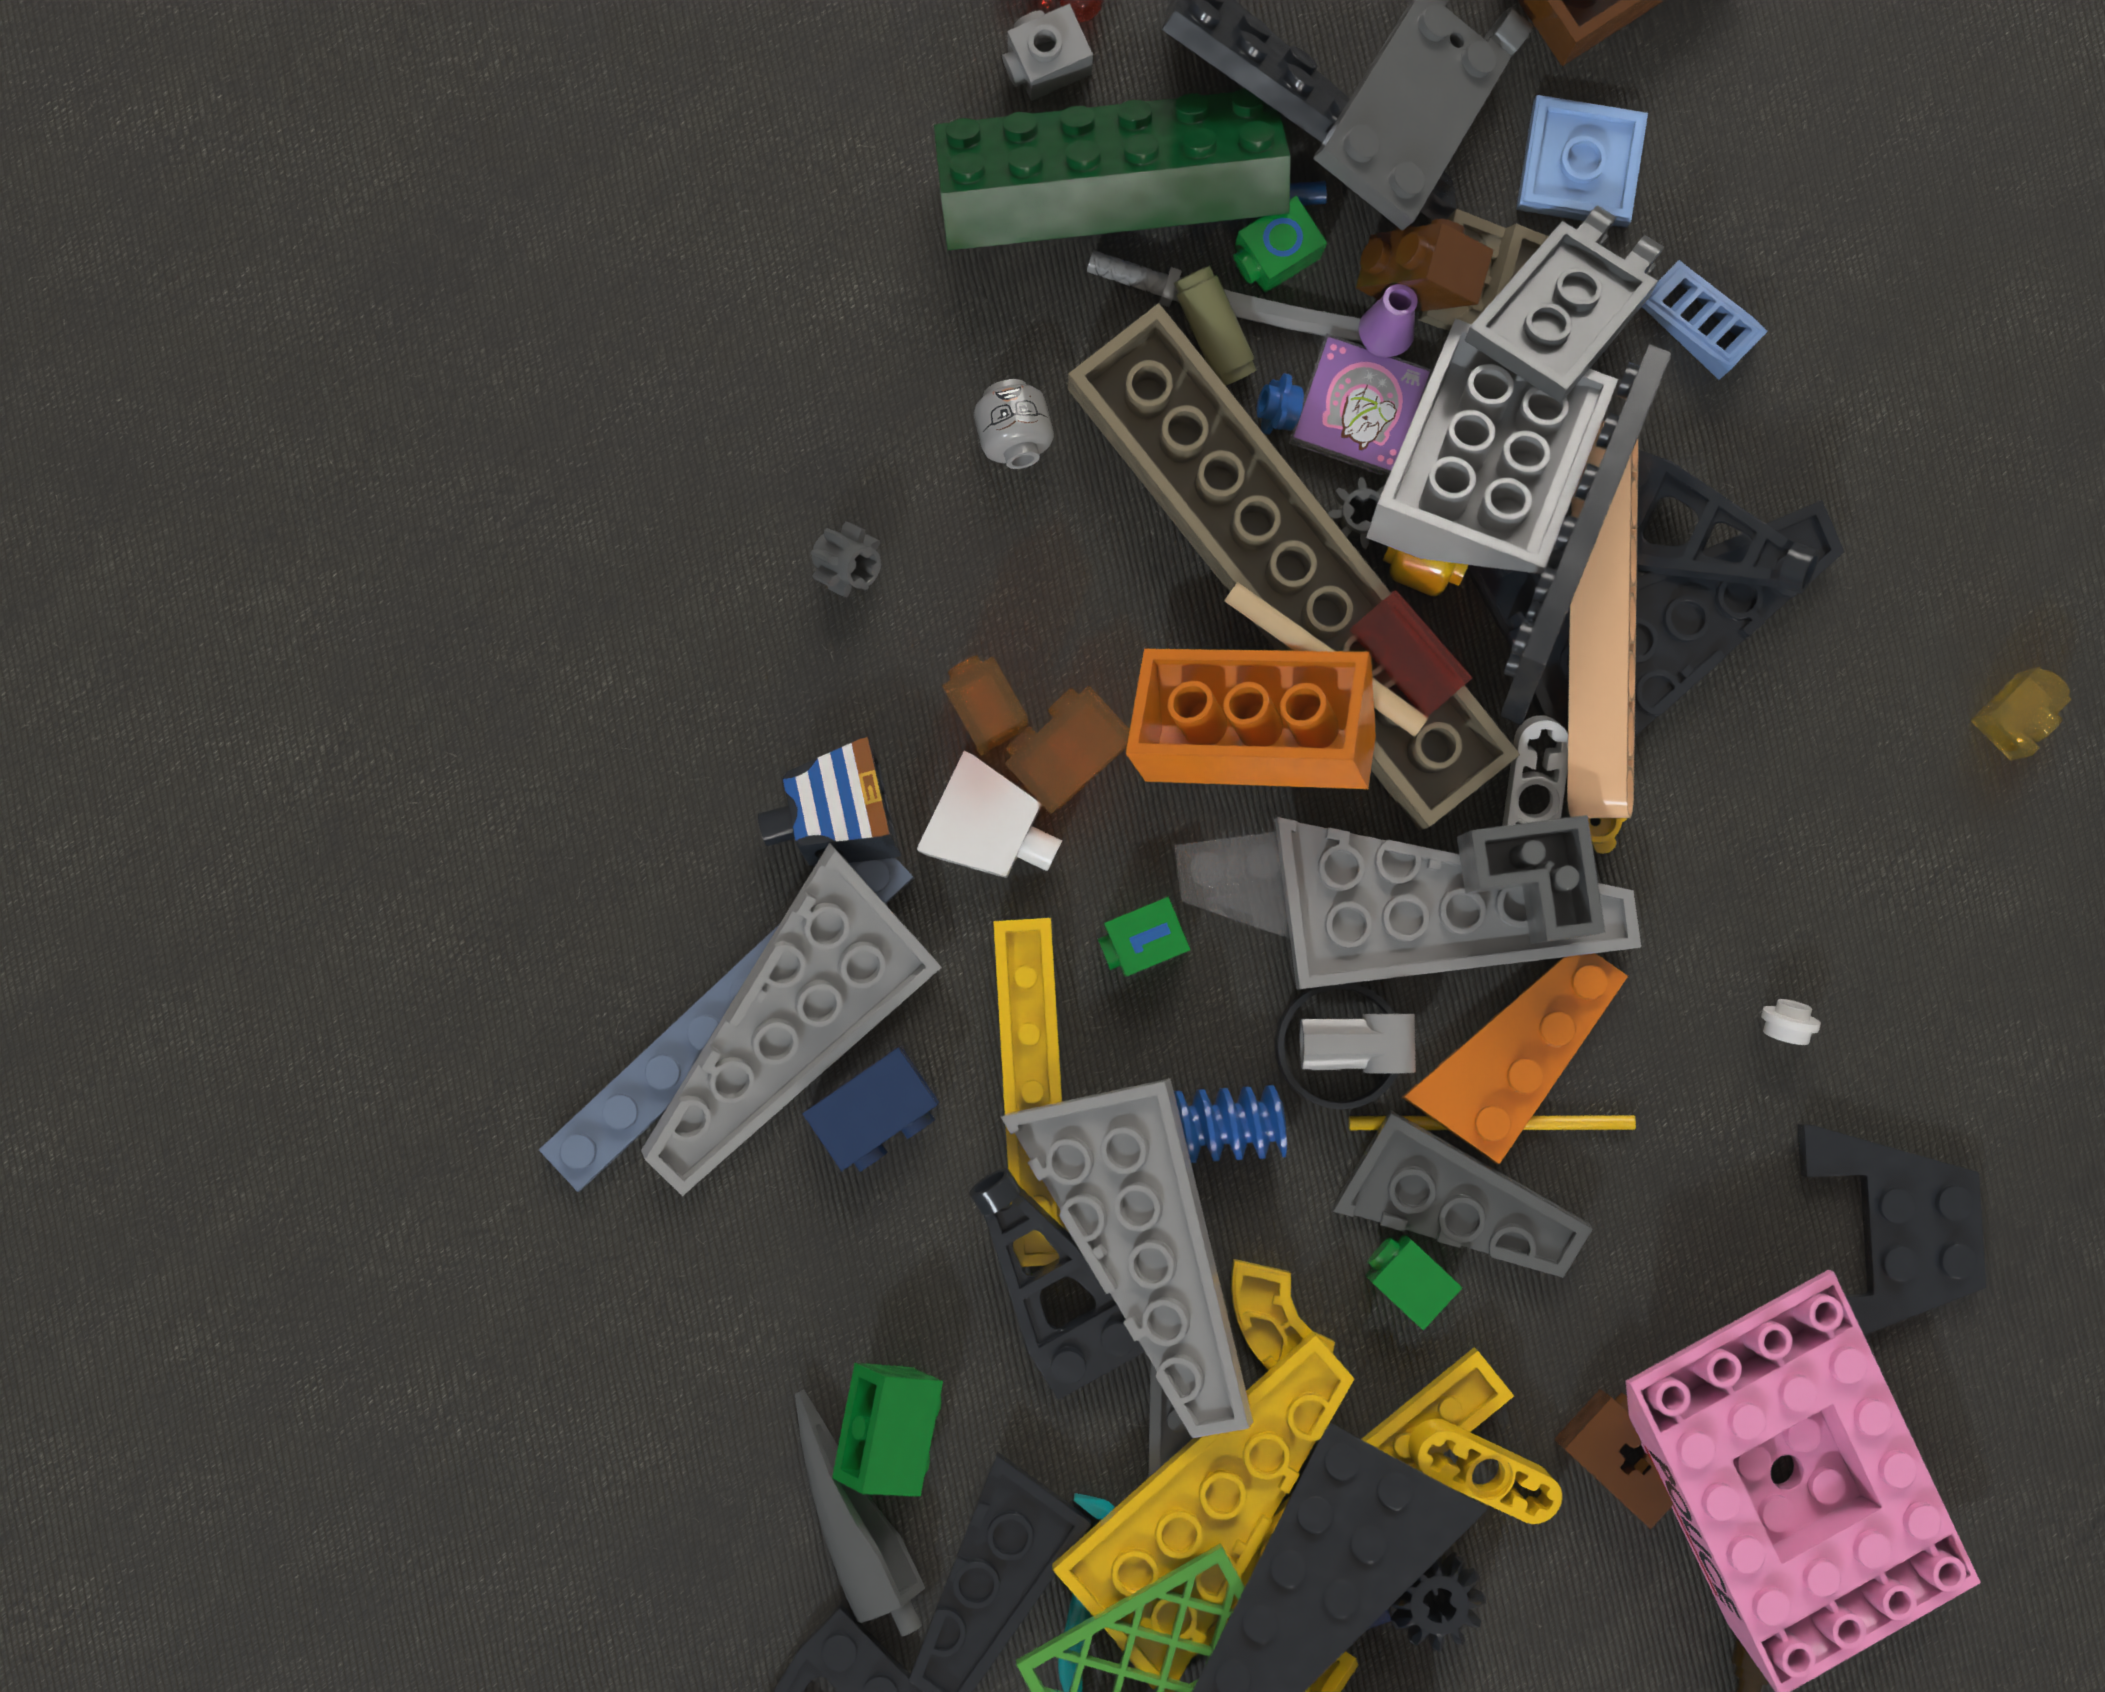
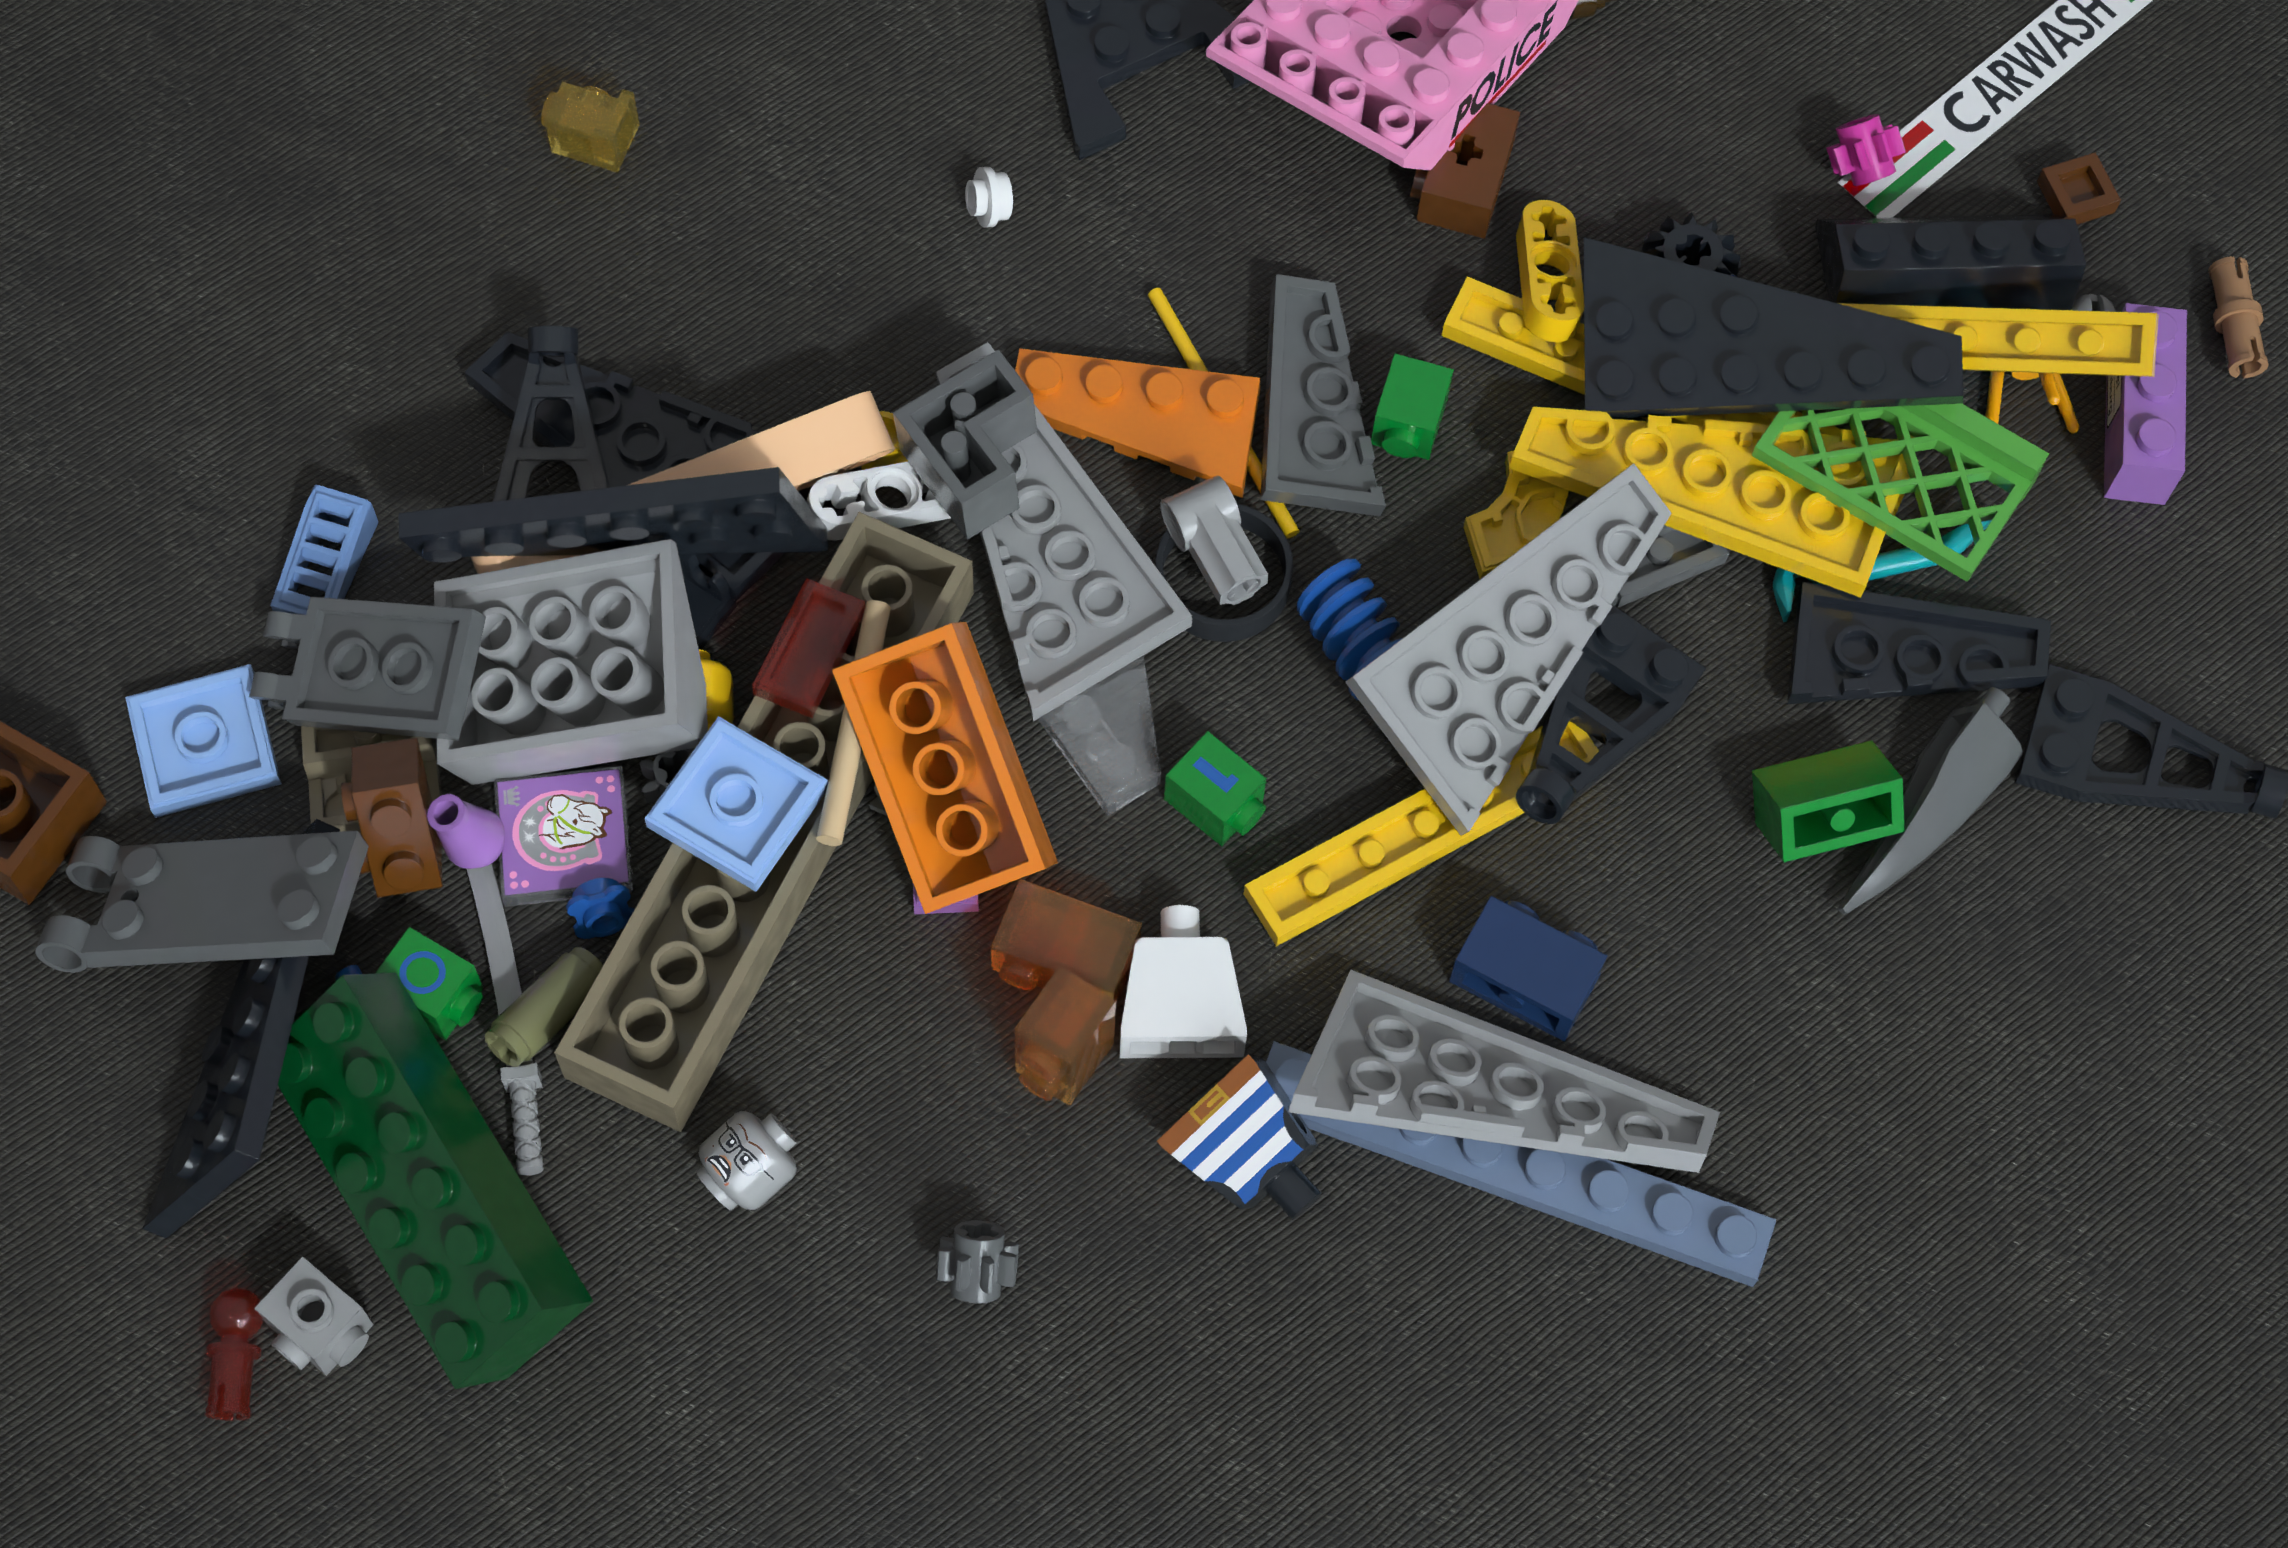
camera: 115 degrees left, 20 degrees down
none -> light blue tile [645,716,828,892]

